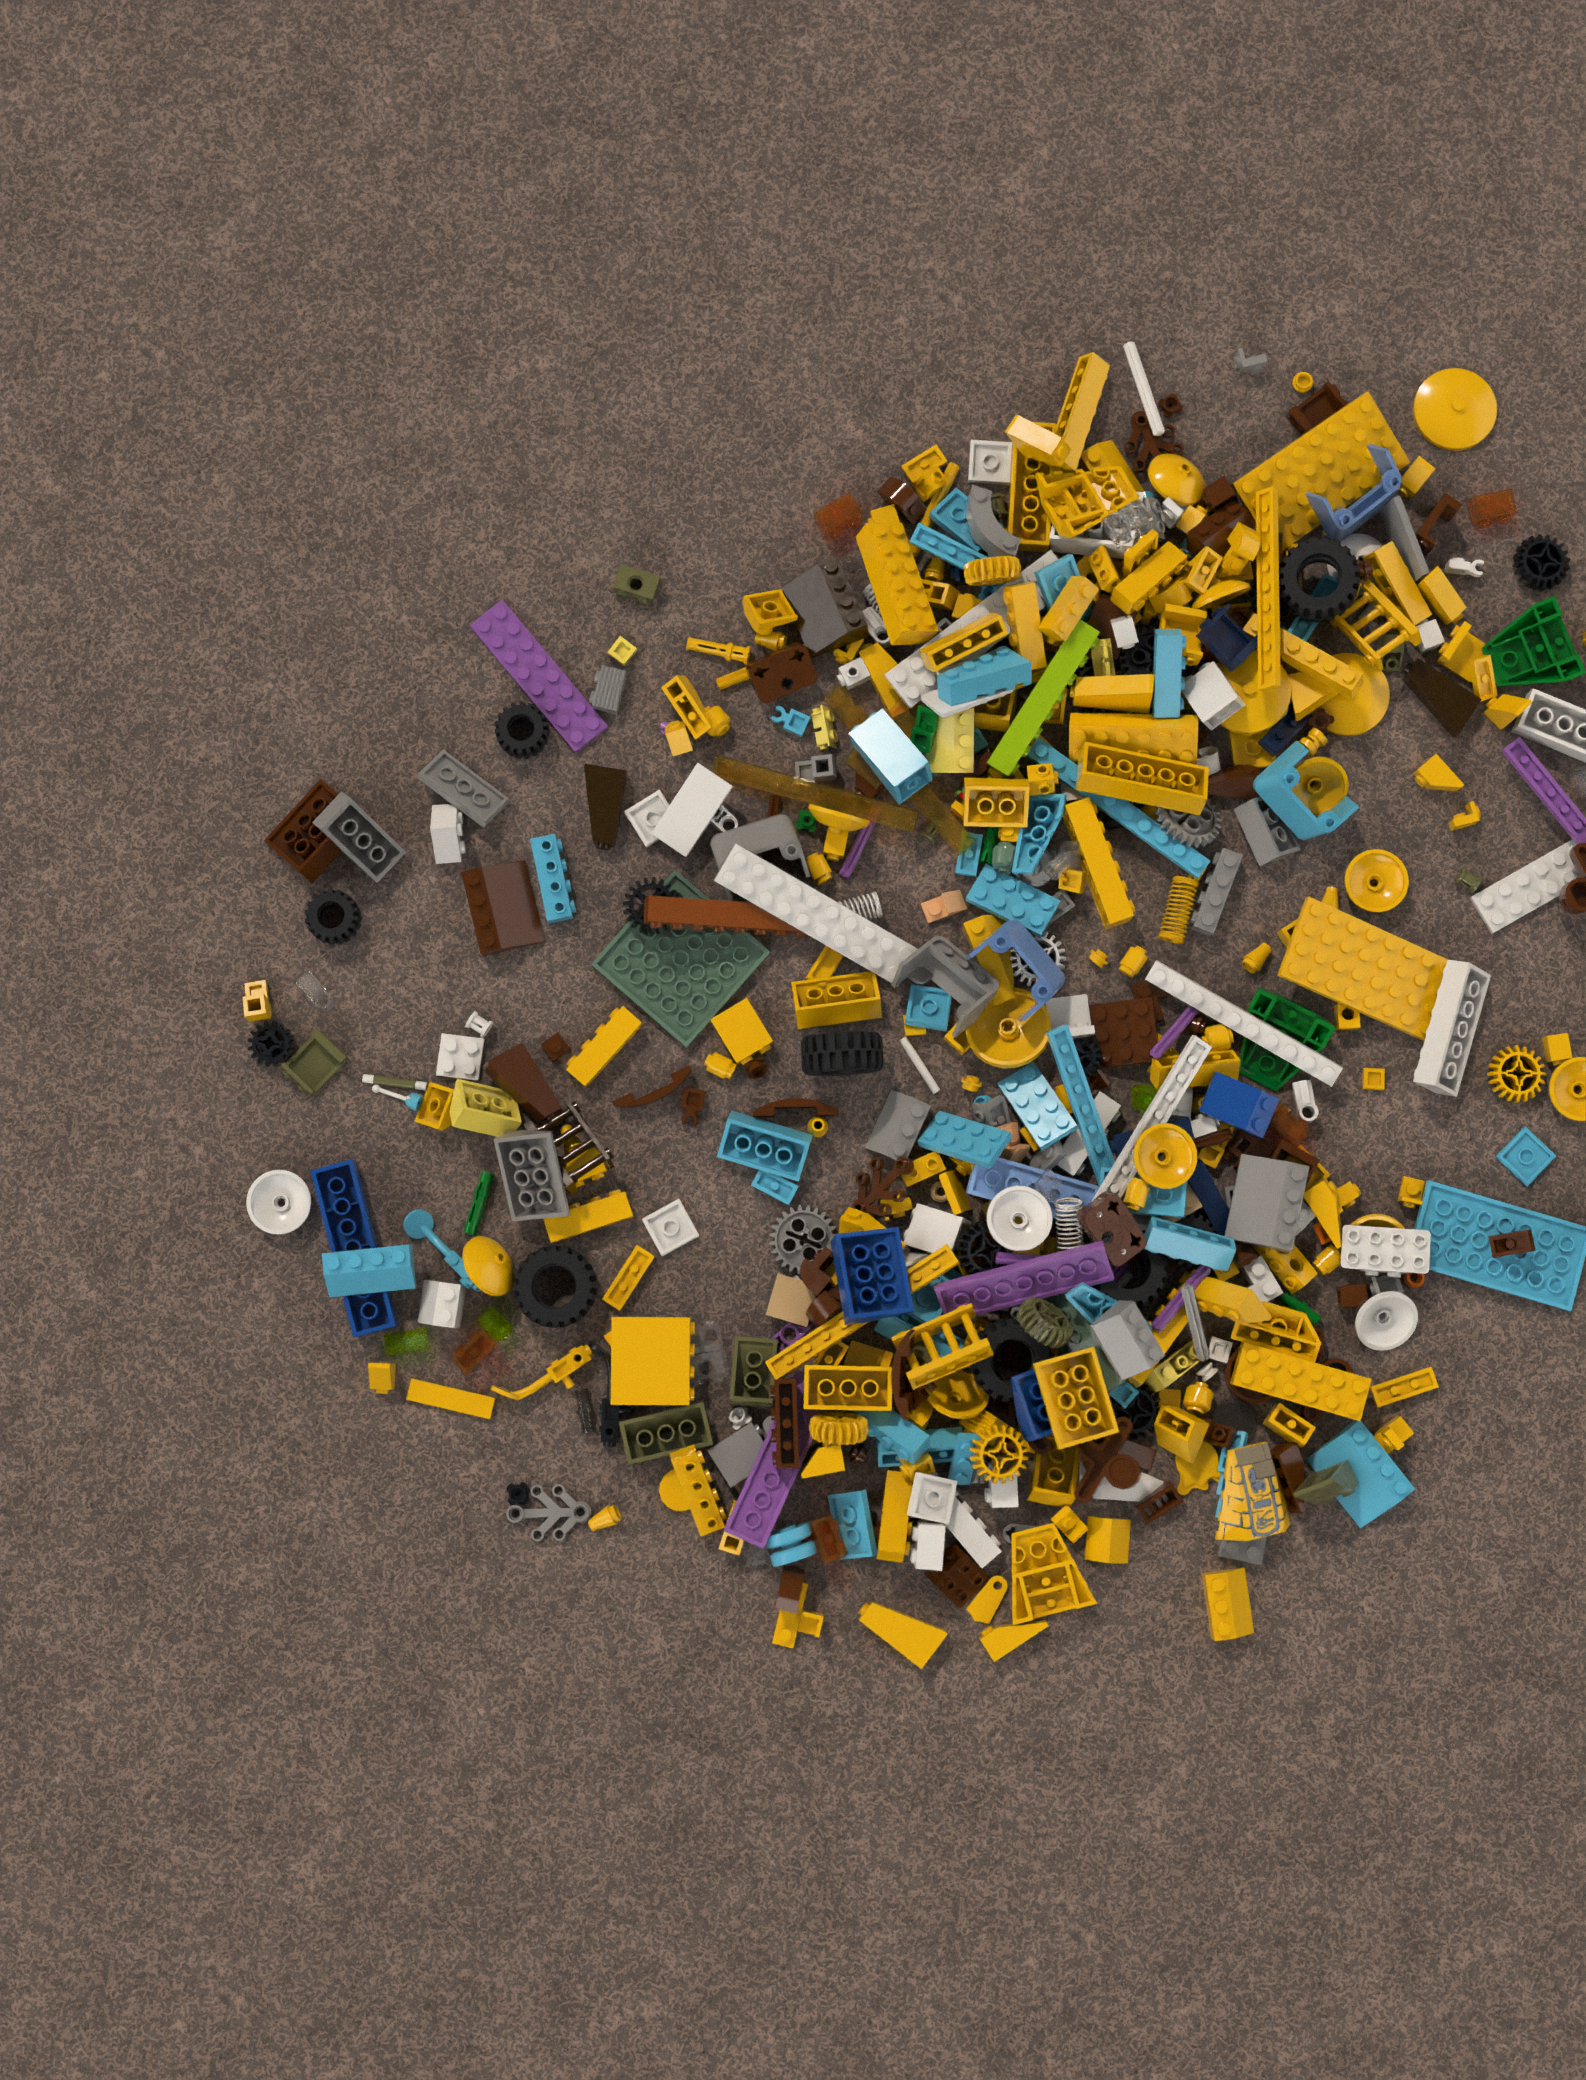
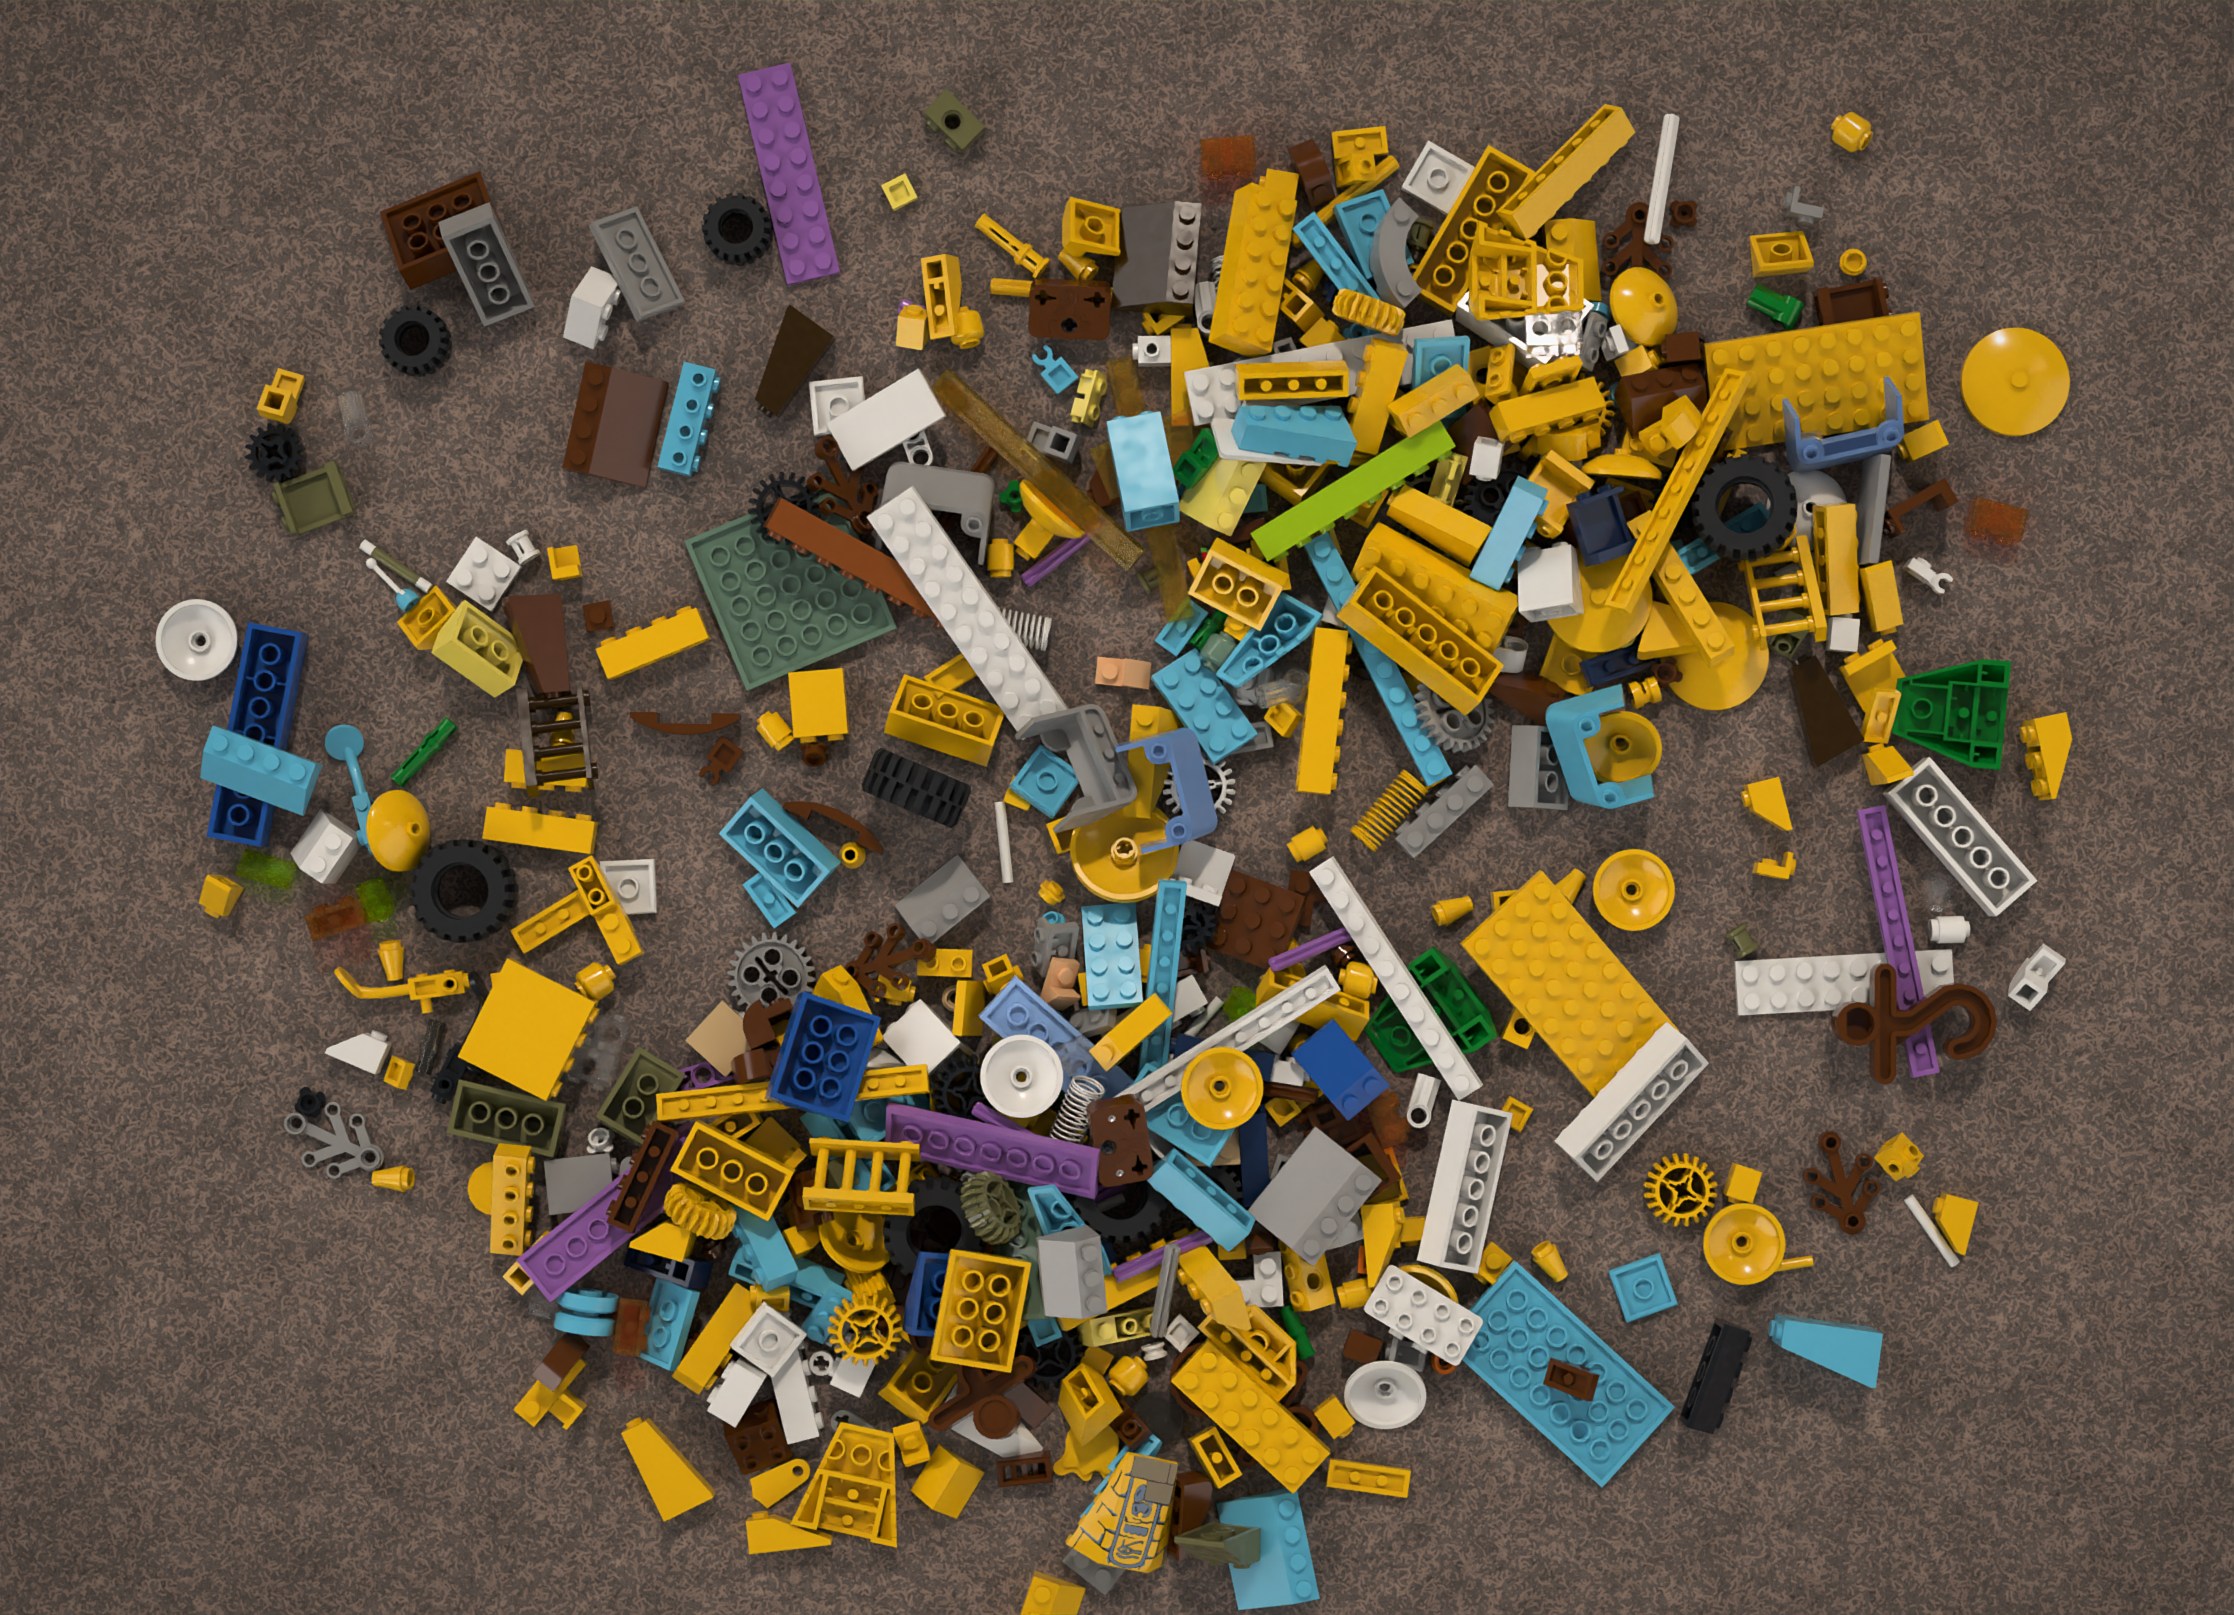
camera: 25 degrees right, 5 degrees up
yellow tile [406,1378,496,1419] -> none
light grey slope [494,1130,570,1221] -> none
light grey brick [589,665,627,715] -> none
reddish brown slope [891,1329,915,1420] -> none
medium azure plate [917,1111,1012,1169] -> none
yellow slope [1005,415,1071,467] -> none
yellow brick [1027,763,1059,796] -> none
yellow plate [1089,949,1108,968] -> none
yellow brick [1123,1178,1150,1212] -> none
yellow slope [1184,546,1223,595] -> none
reddish brown plate [1357,559,1373,581] -> none
yellow brick [1373,1415,1414,1454] -> none
black gear [1512,534,1571,591] -> none
none -> white slope [325,1030,392,1074]
none -> yellow cone [377,940,405,981]
none -> yellow plate [383,1055,415,1090]
none -> yellow panel [547,545,583,582]
none -> yellow slope [568,855,644,966]
none -> yellow head [573,962,616,1001]
none -> dark blue slope [624,1239,713,1289]
none -> reddish brown plant [806,436,878,535]
none -> white bush [809,1350,834,1376]
none -> yellow slope [1089,993,1173,1072]
none -> white bar [1168,996,1224,1062]
none -> yellow brick [1313,1394,1355,1439]
none -> white brick [1417,1100,1513,1274]
none -> yellow cone [1531,1240,1568,1282]
none -> green piece [1746,283,1805,330]
none -> yellow slope [1749,231,1814,278]
none -> yellow head [1831,112,1873,153]

